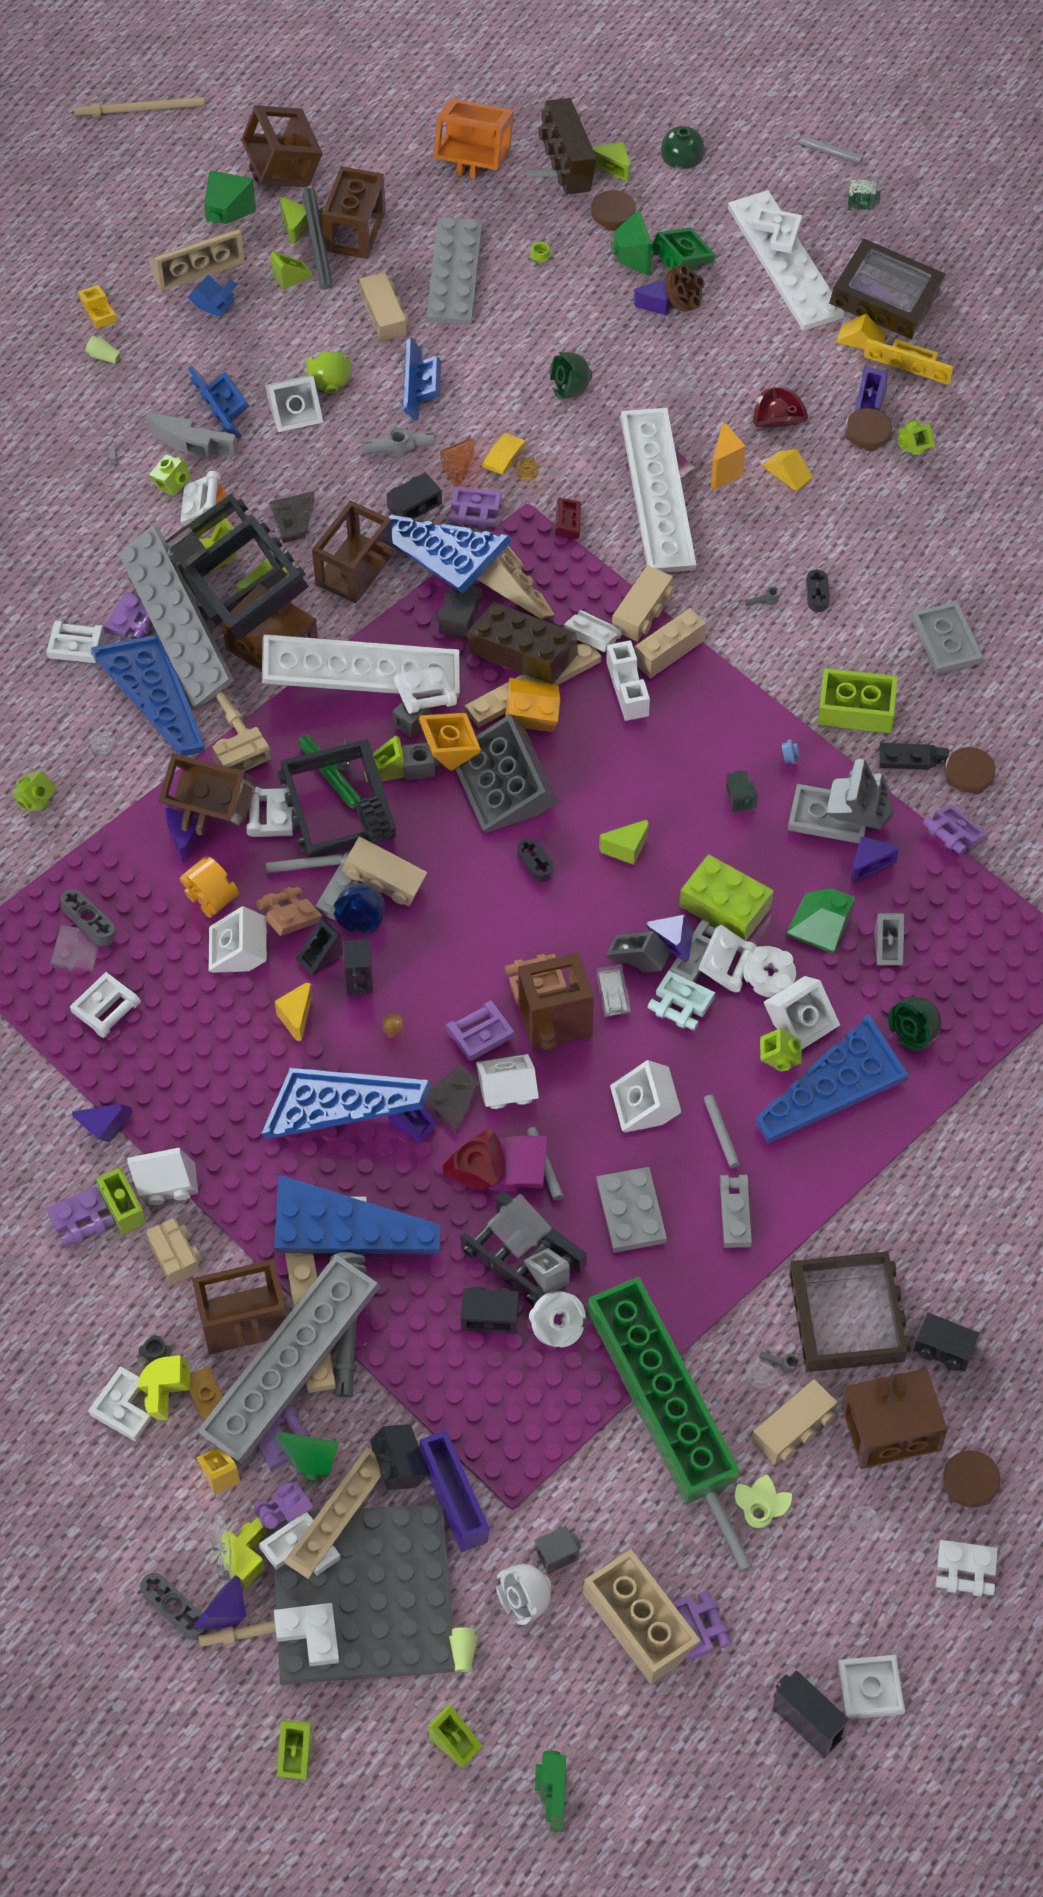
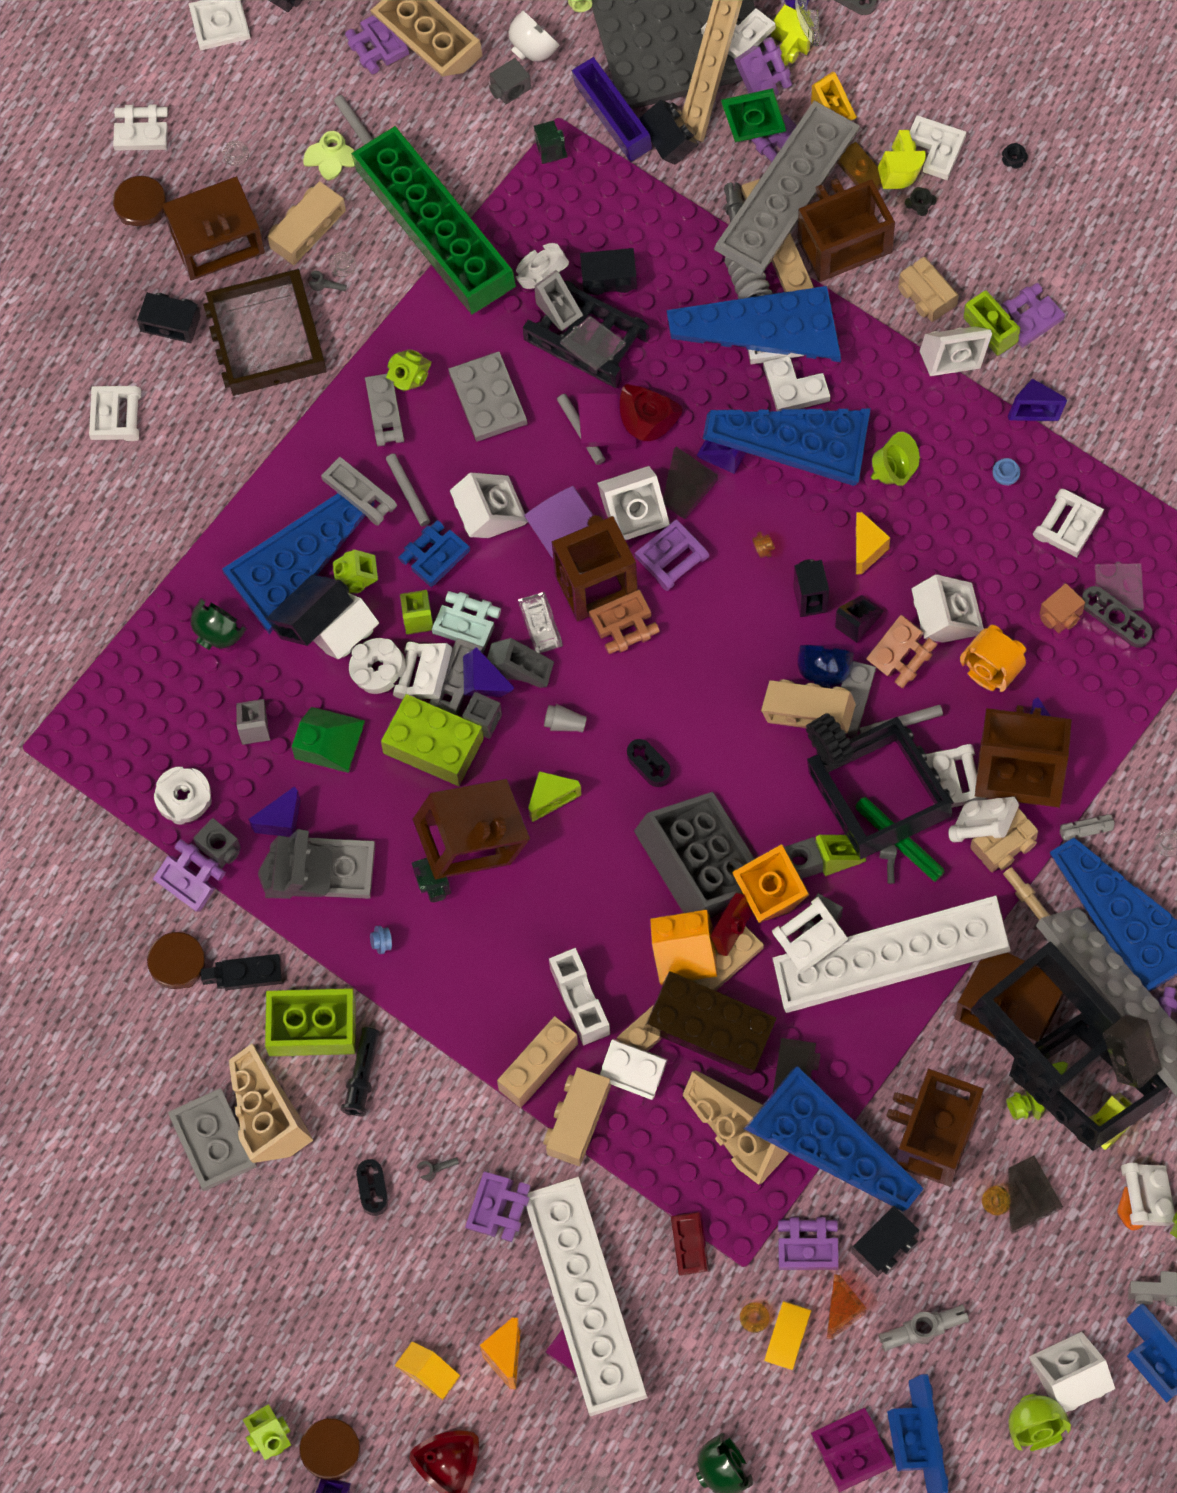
camera: 175 degrees right, 10 degrees up
none -> white plate [89,386,141,441]
none -> white plate [154,767,212,825]
none -> dark grey brick [193,818,241,869]
none -> tan wedge [229,1044,313,1163]
none -> black brick [265,574,354,646]
none -> light grey plate [321,457,397,526]
none -> black pin [341,1027,380,1117]
none -> lime brick [386,349,432,391]
none -> blue plate [398,520,470,588]
none -> lime slope [400,590,433,635]
none -> reddish brown piece [412,779,530,879]
none -> dark grey brick [463,692,502,739]
none -> medium lavender plate [465,1172,531,1242]
none -> medium lavender slope [524,486,594,558]
none -> clear green brick [534,120,567,164]
none -> light grey cone [544,704,587,733]
none -> dark red plate [710,893,752,956]
none -> white plate [763,356,830,411]
none -> magenta slope [811,1408,893,1493]
none -> lime piece [870,432,920,486]
none -> white plate [949,797,1019,843]
none -> clear yellow plate [982,1186,1010,1216]
none -> medium blue plate [992,458,1020,485]
none -> black plate [1002,143,1028,169]
none -> nougat brick [1039,583,1085,634]
none -> light grey axle [1059,814,1115,841]

